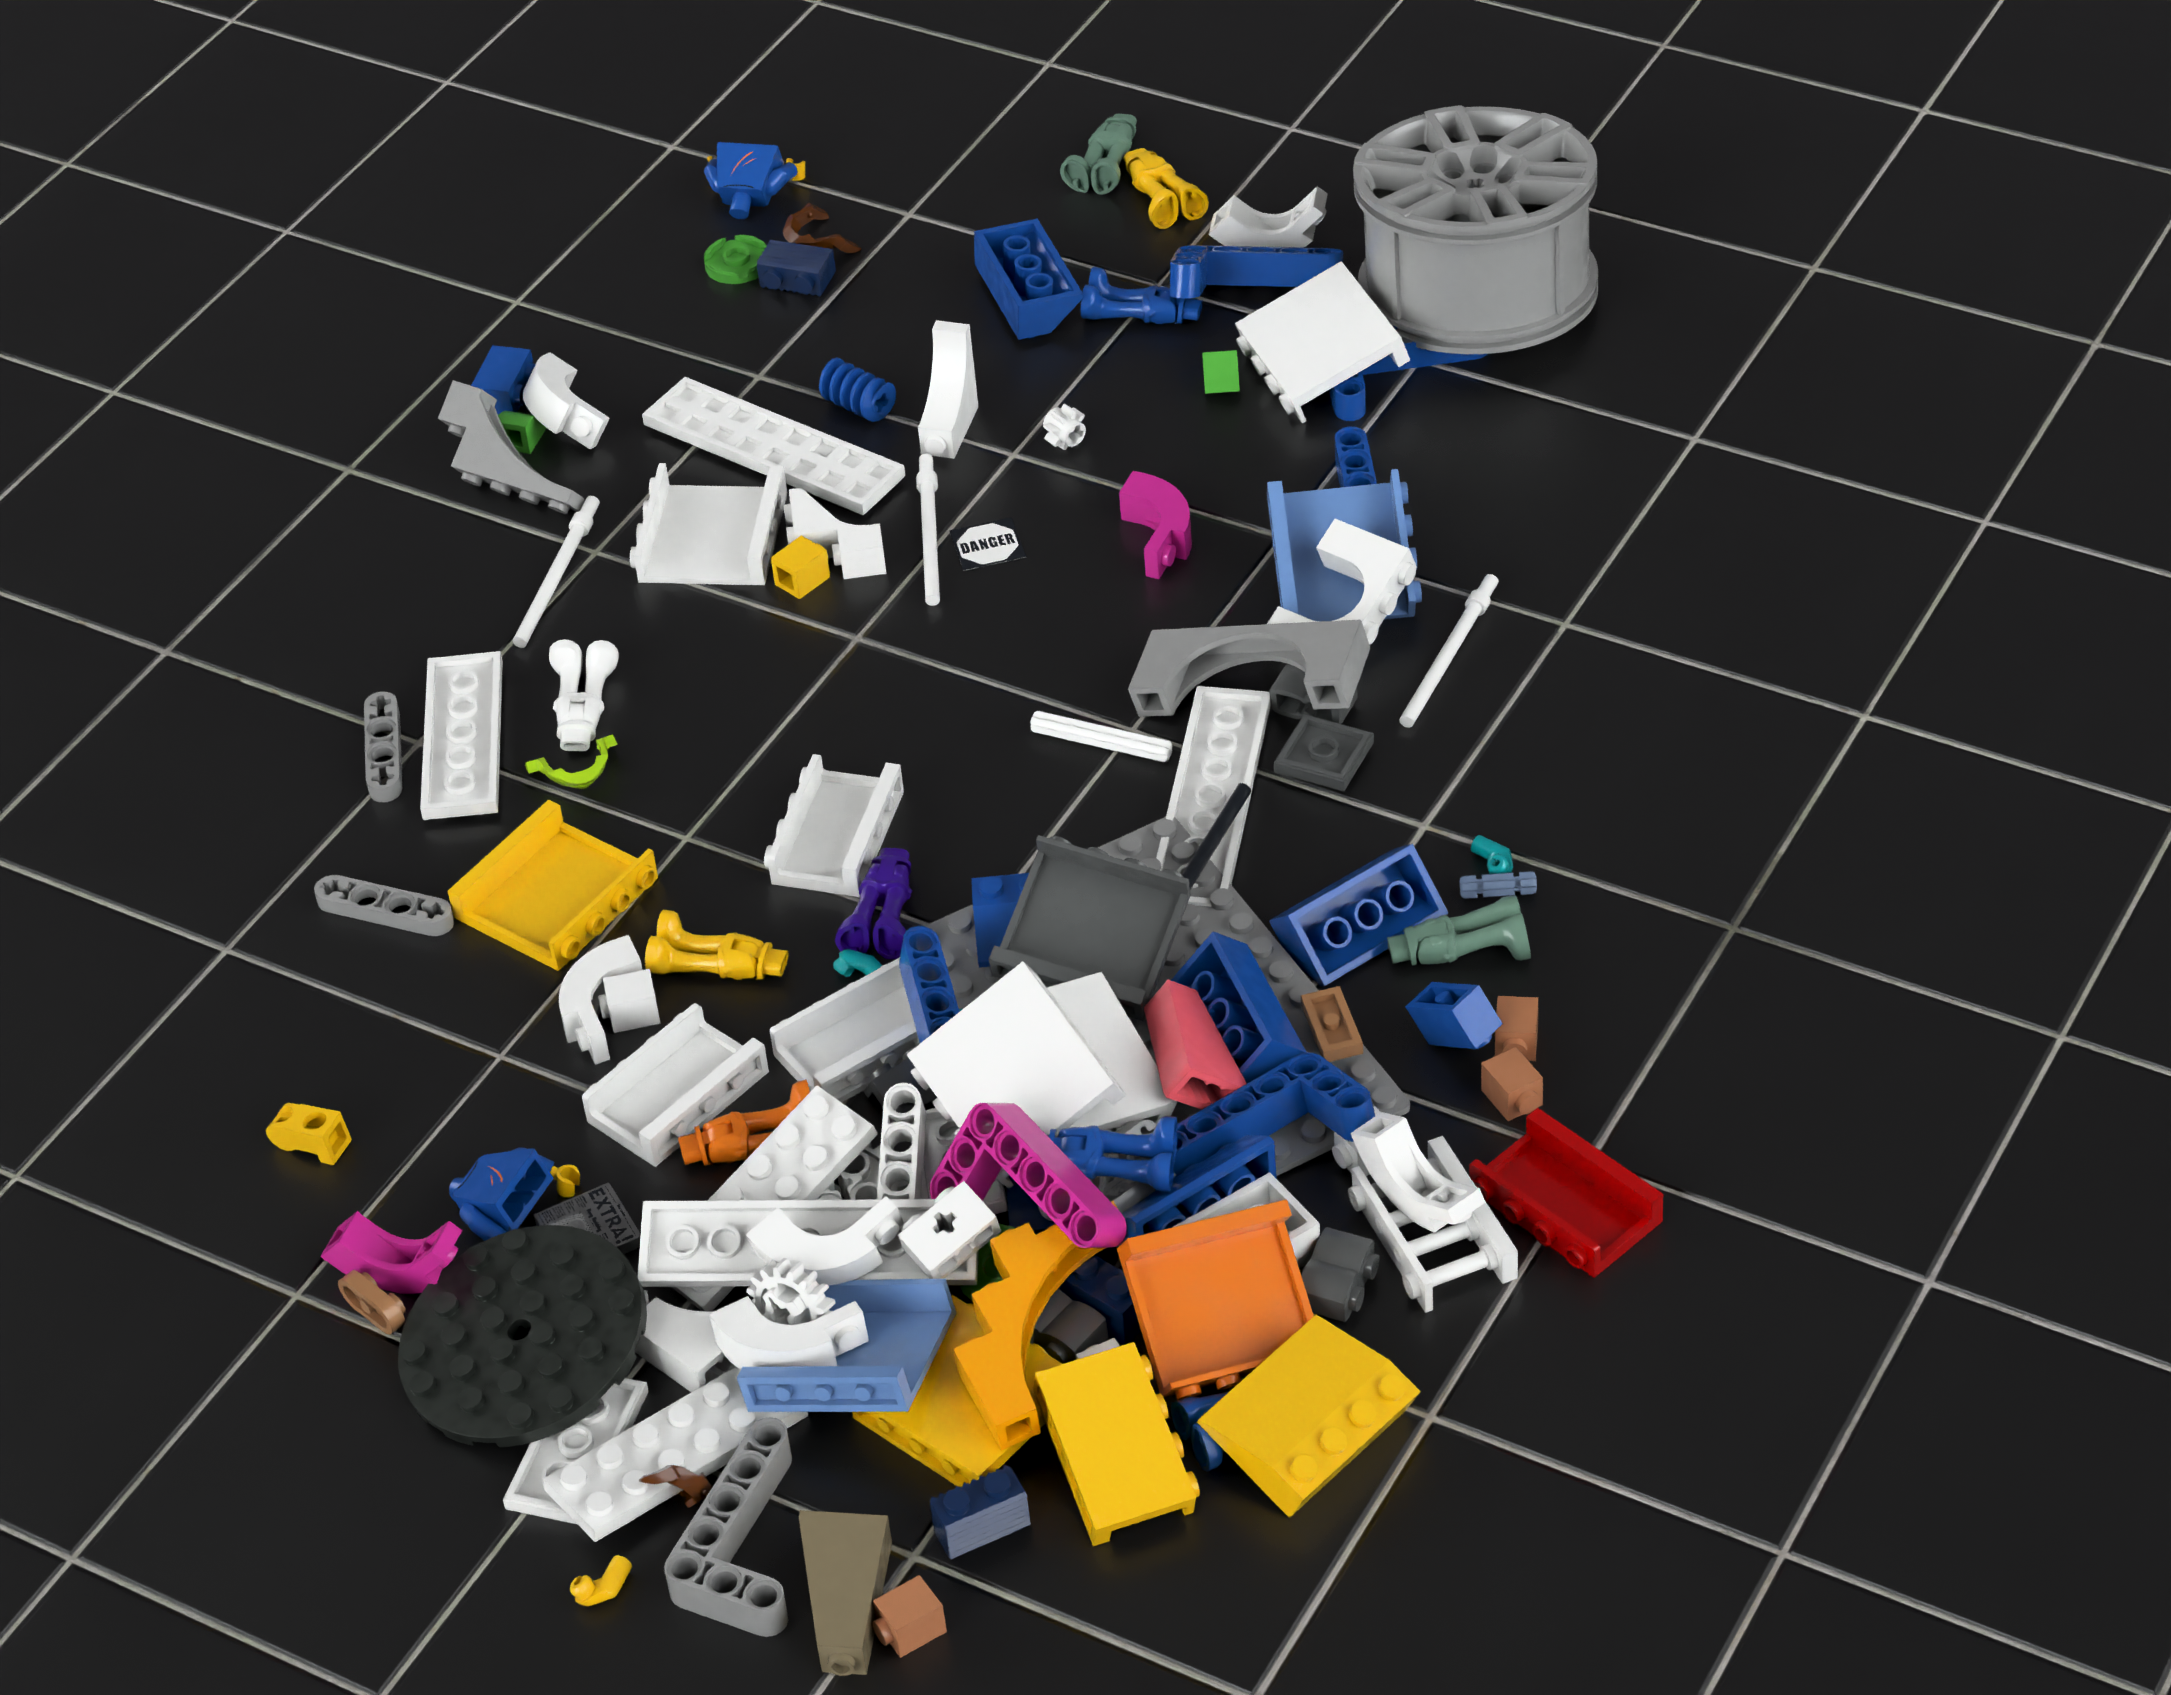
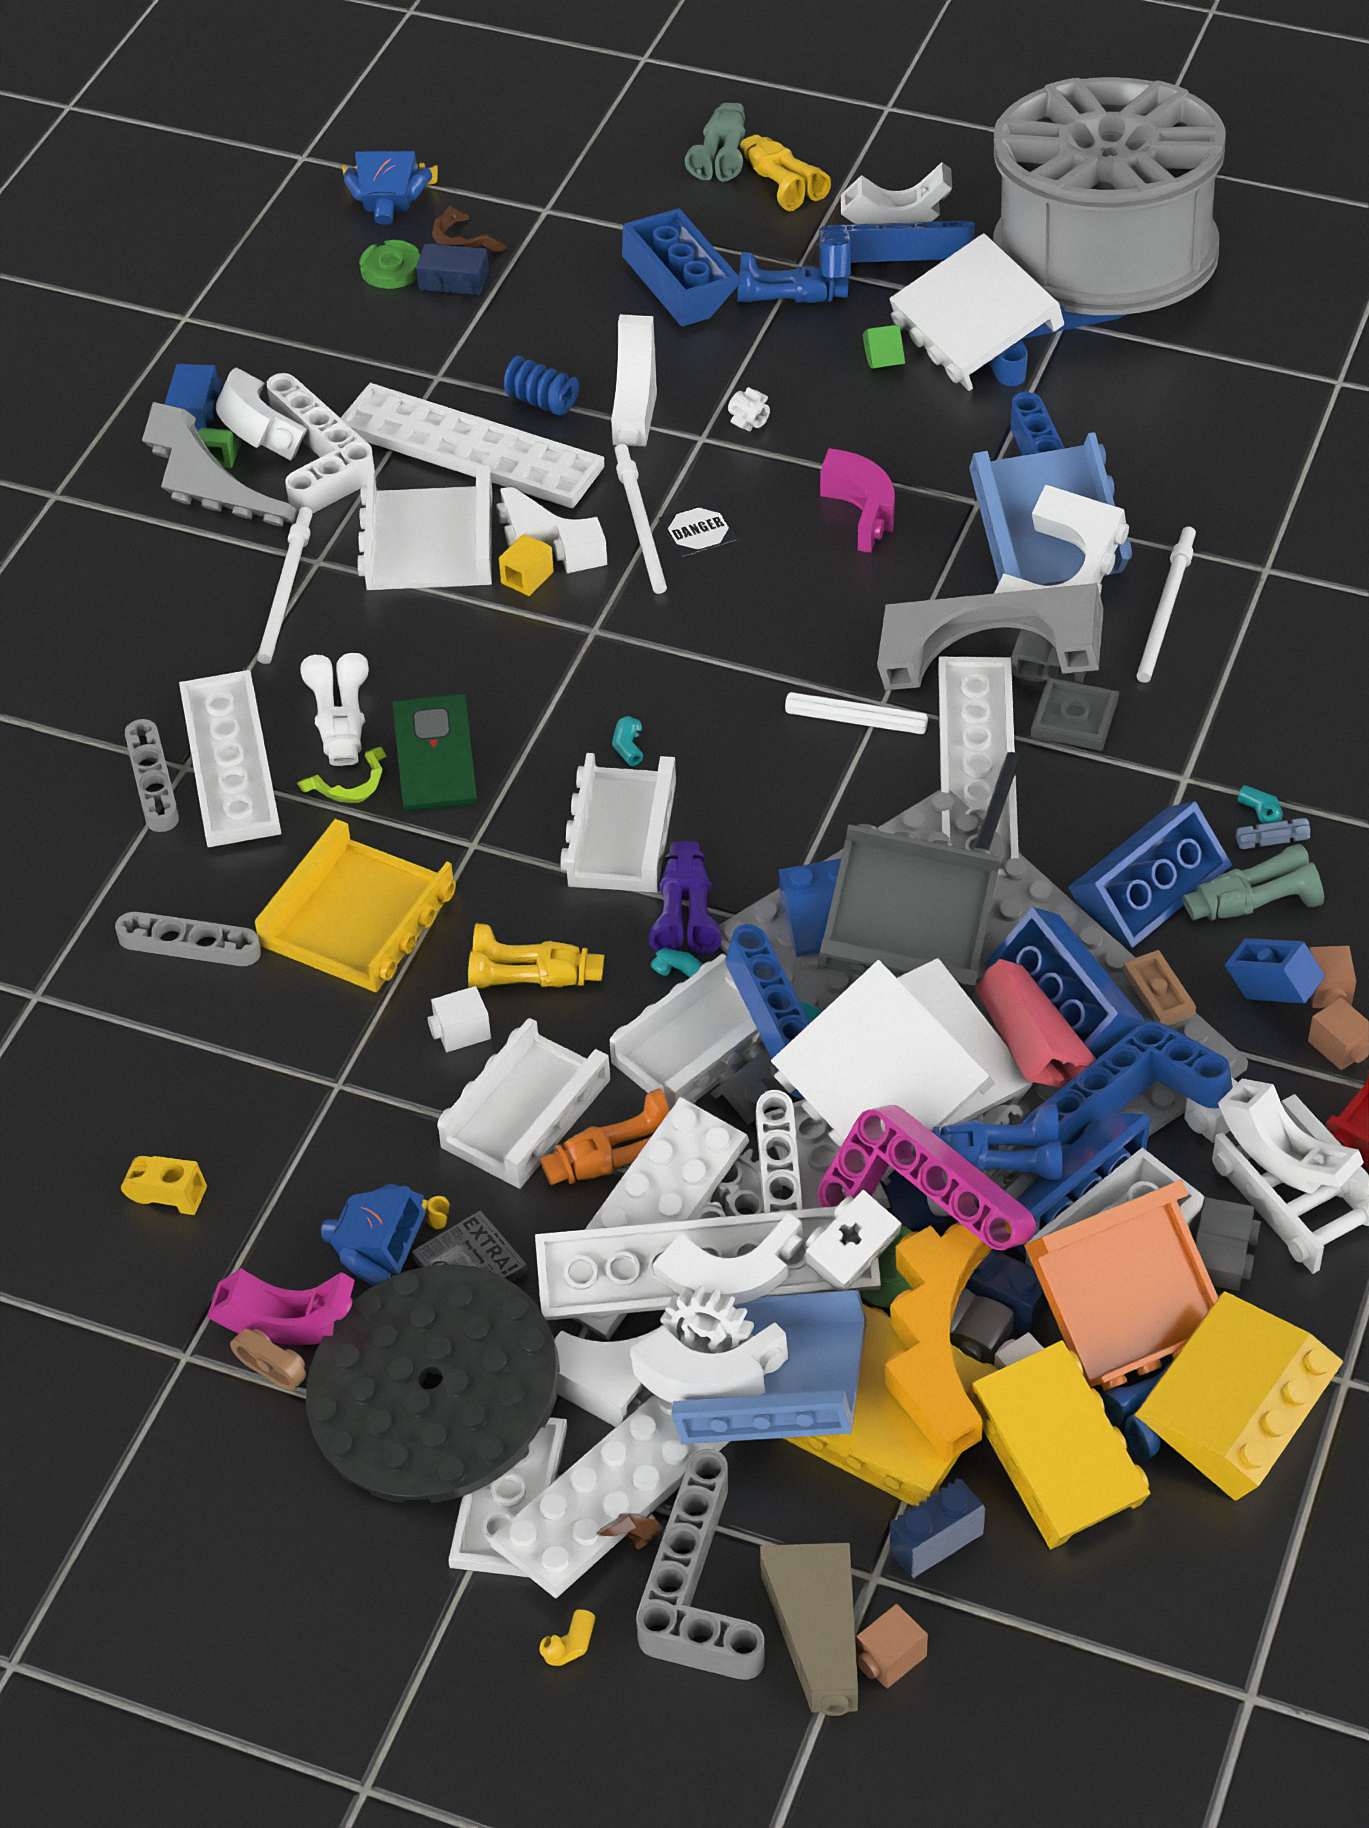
camera: 10 degrees left, 5 degrees up
white arch [559,935,643,1065] -> none
none -> white beam [267,373,375,513]
none -> dark green slope [393,694,477,811]
none -> teal arm [612,716,643,766]

